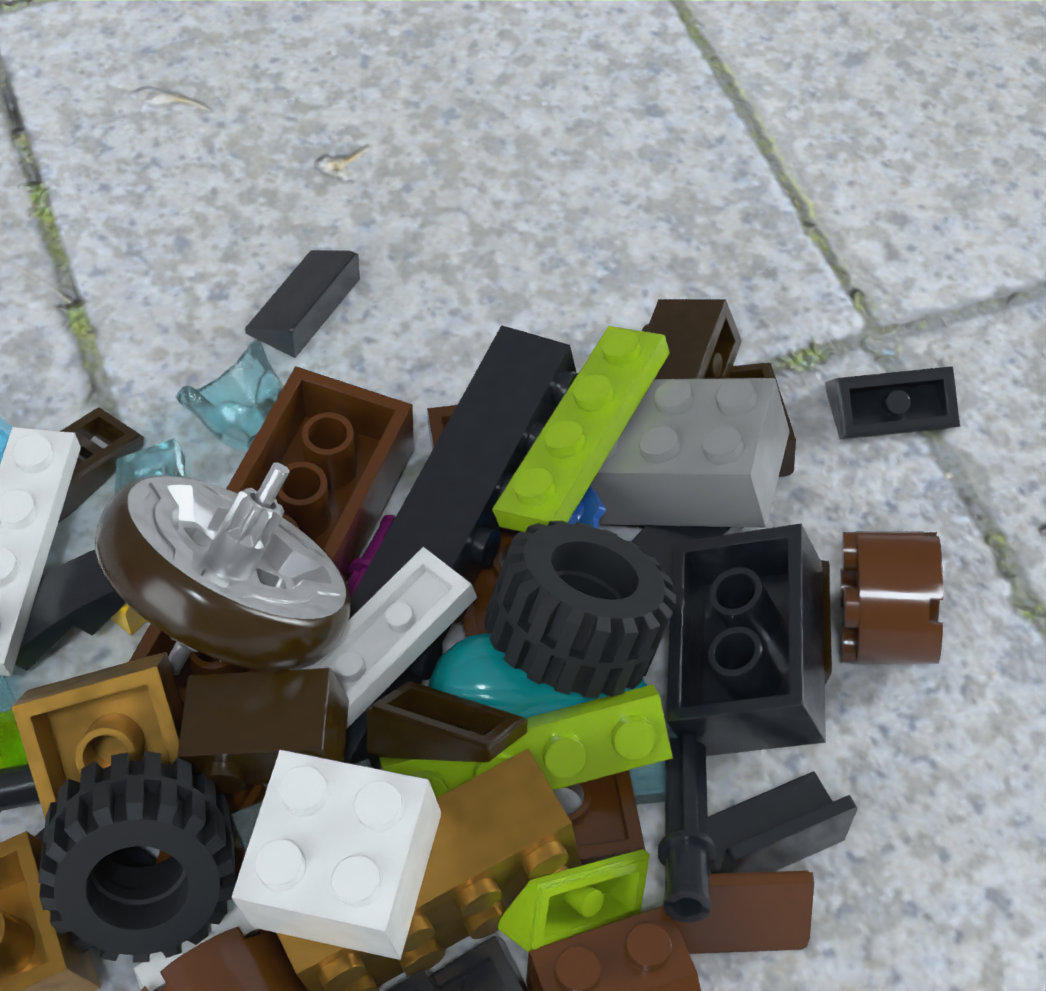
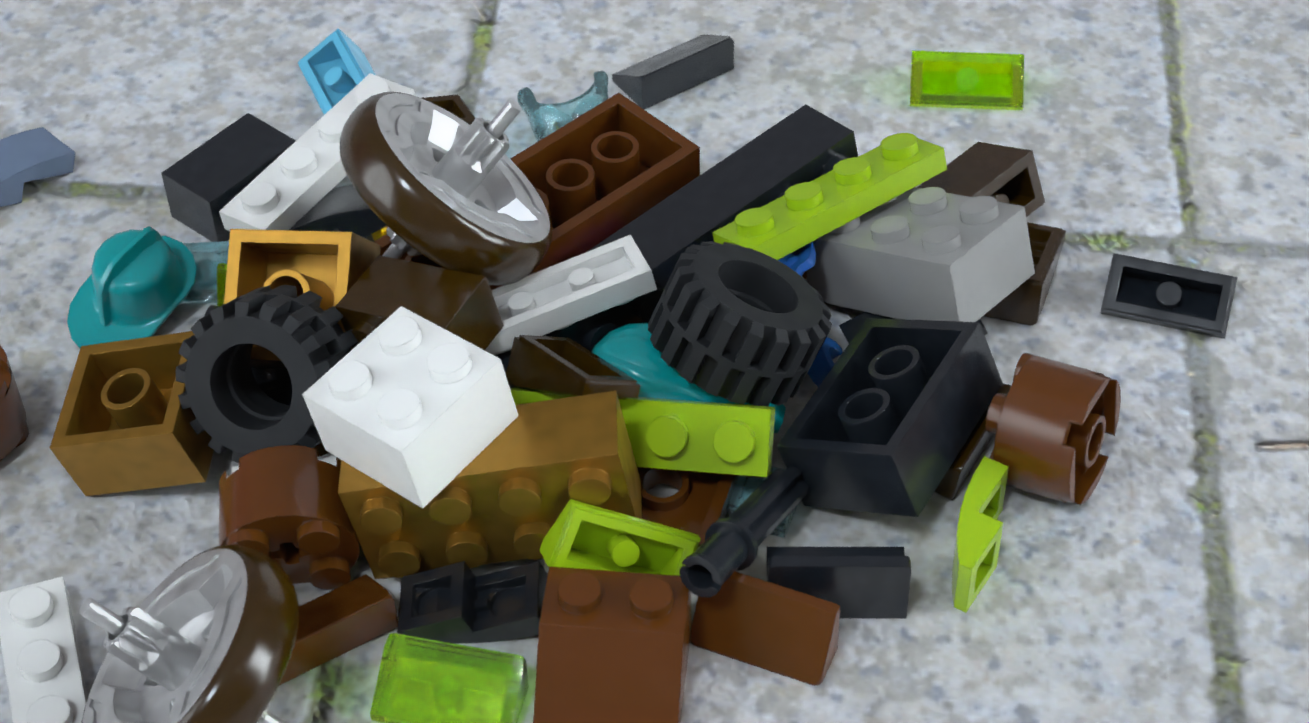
camera: 30 degrees right, 10 degrees down
none -> clear neon green slope [910,50,1024,110]
none -> lime slope [952,456,1009,613]

